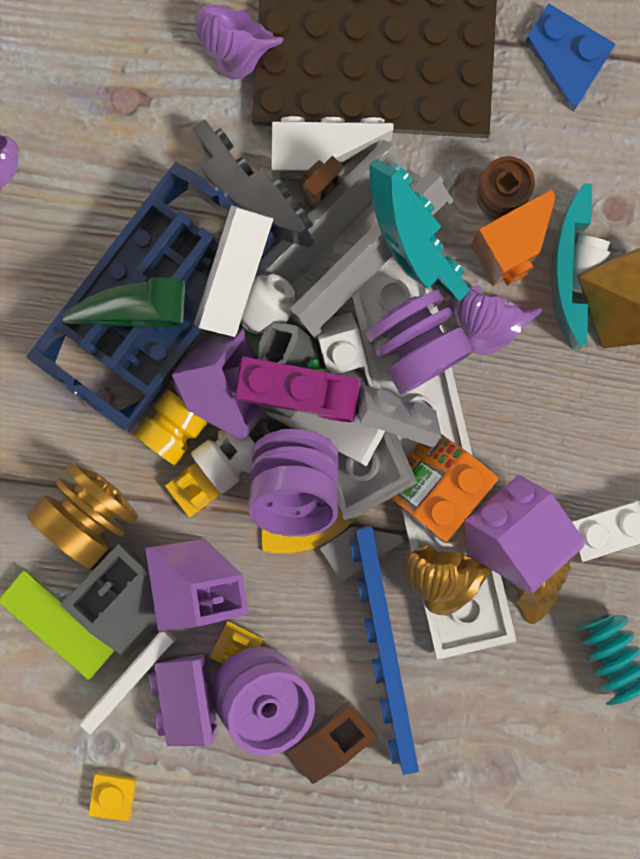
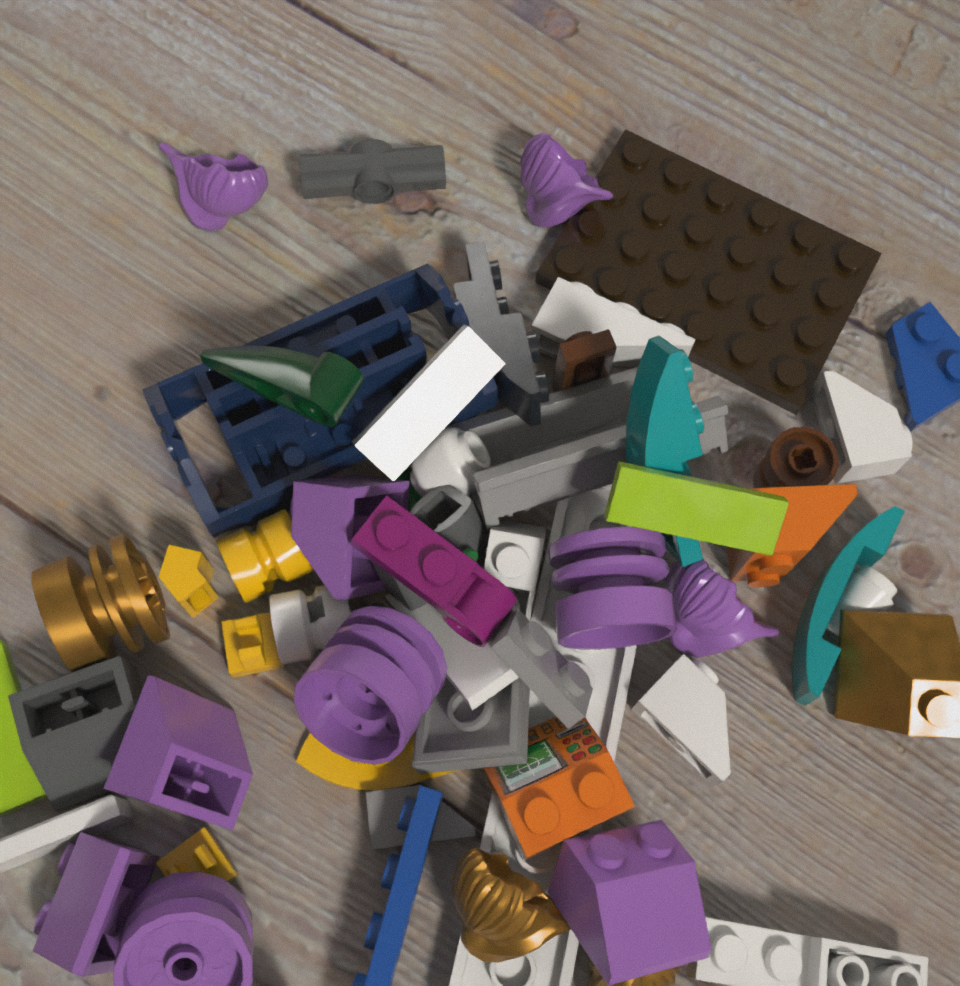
camera: 25 degrees right, 15 degrees down
none -> yellow piece [158,545,219,618]
none -> dark grey piece [299,139,446,204]
none -> lime tile [604,461,789,556]
none -> white slope [631,654,731,787]
none -> white slope [810,370,913,484]

